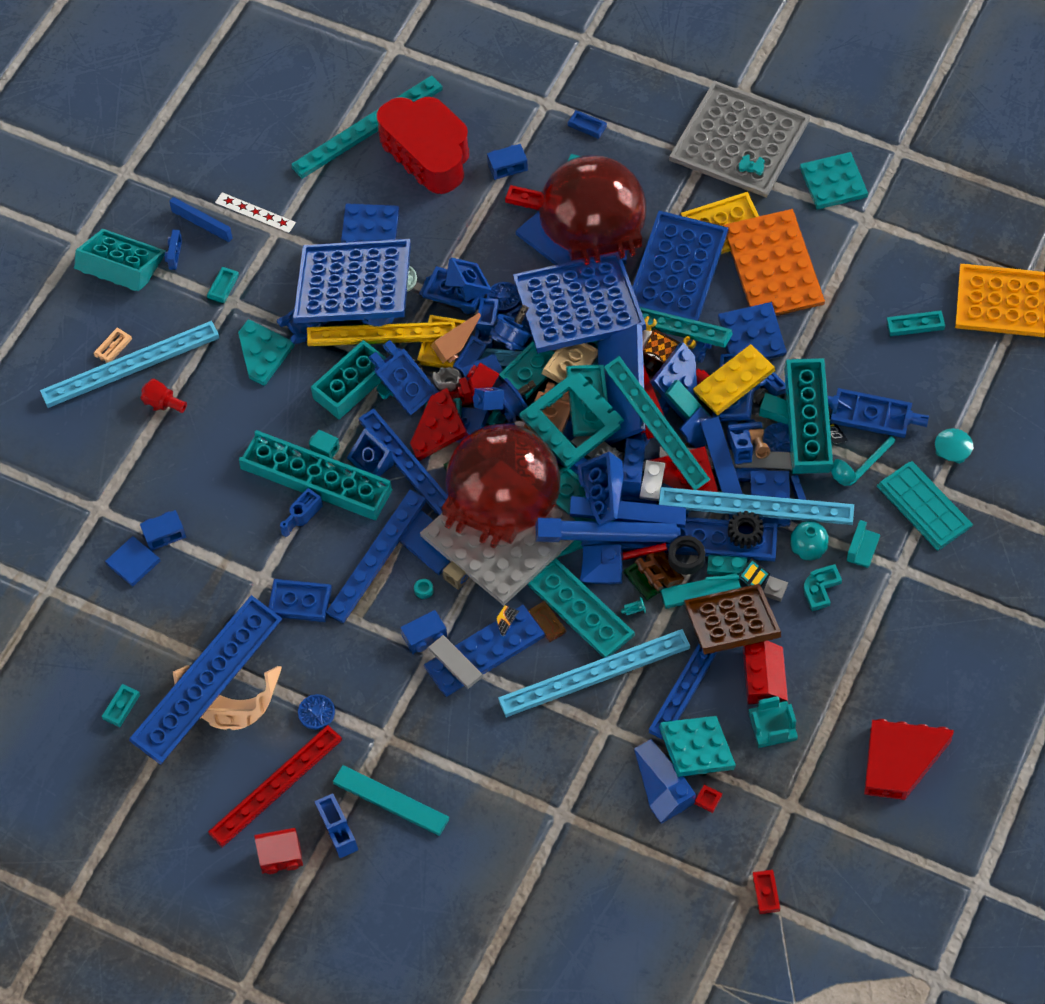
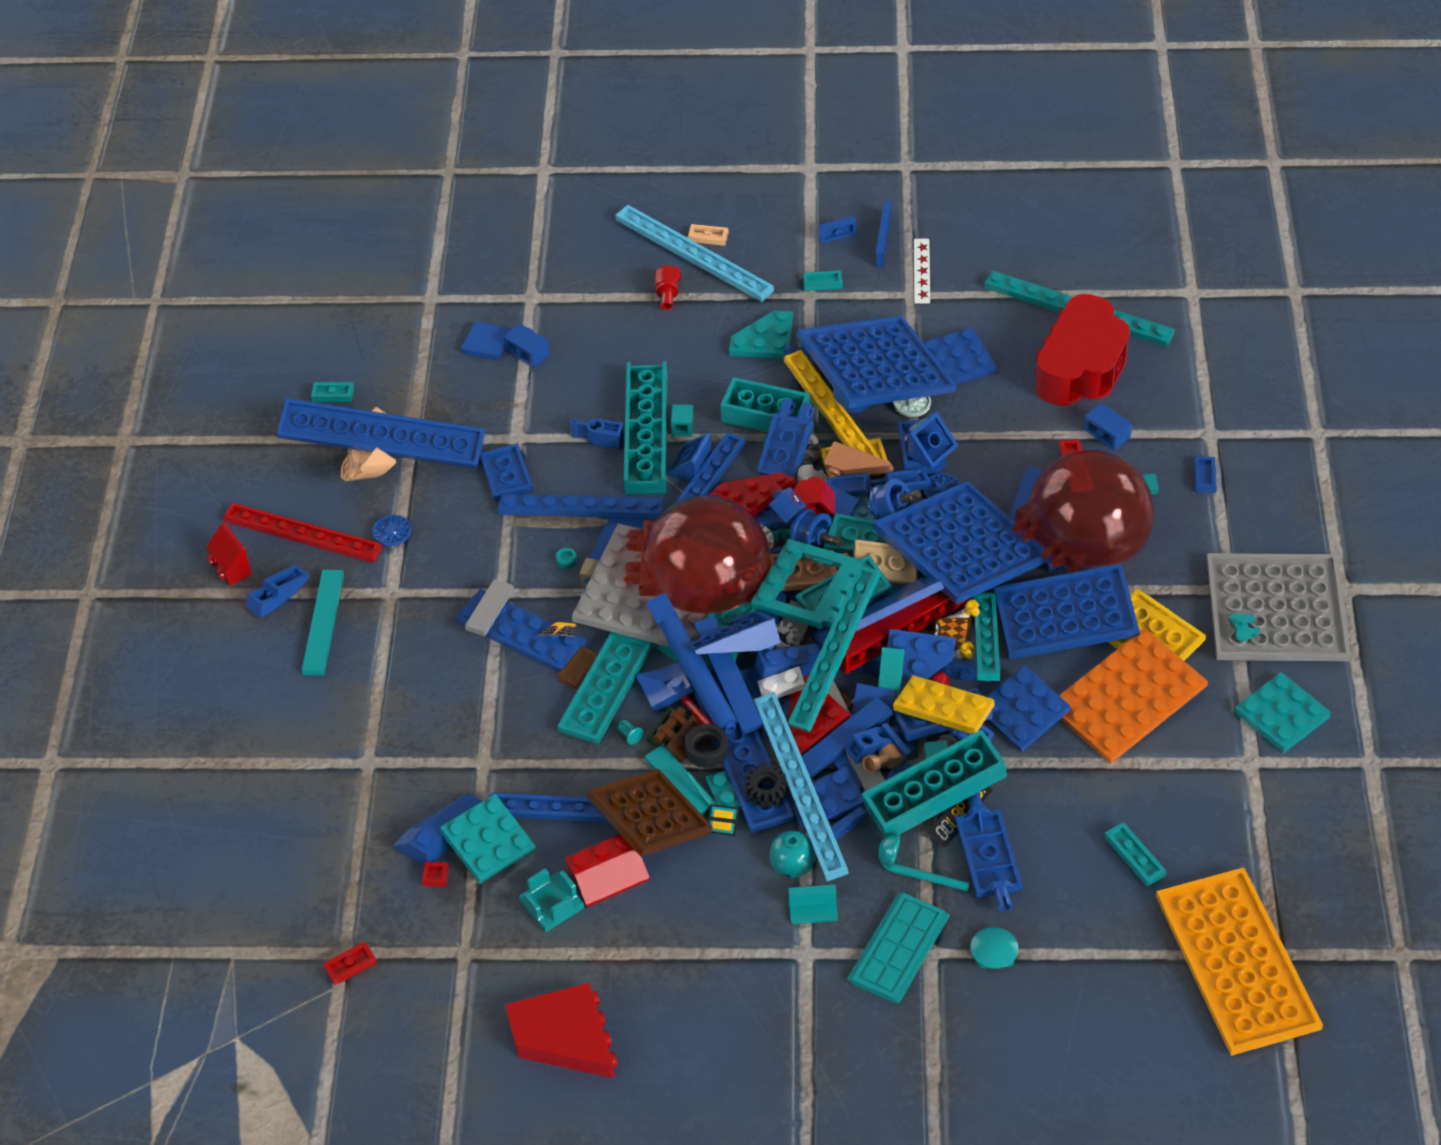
camera: 65 degrees right, 10 degrees down
teal slope [74,229,166,291] -> none
blue brick [400,610,447,654] -> none
medium azure plate [498,629,690,718] -> none
light grey plate [763,576,788,602] -> none
teal plate [804,564,842,611] -> none

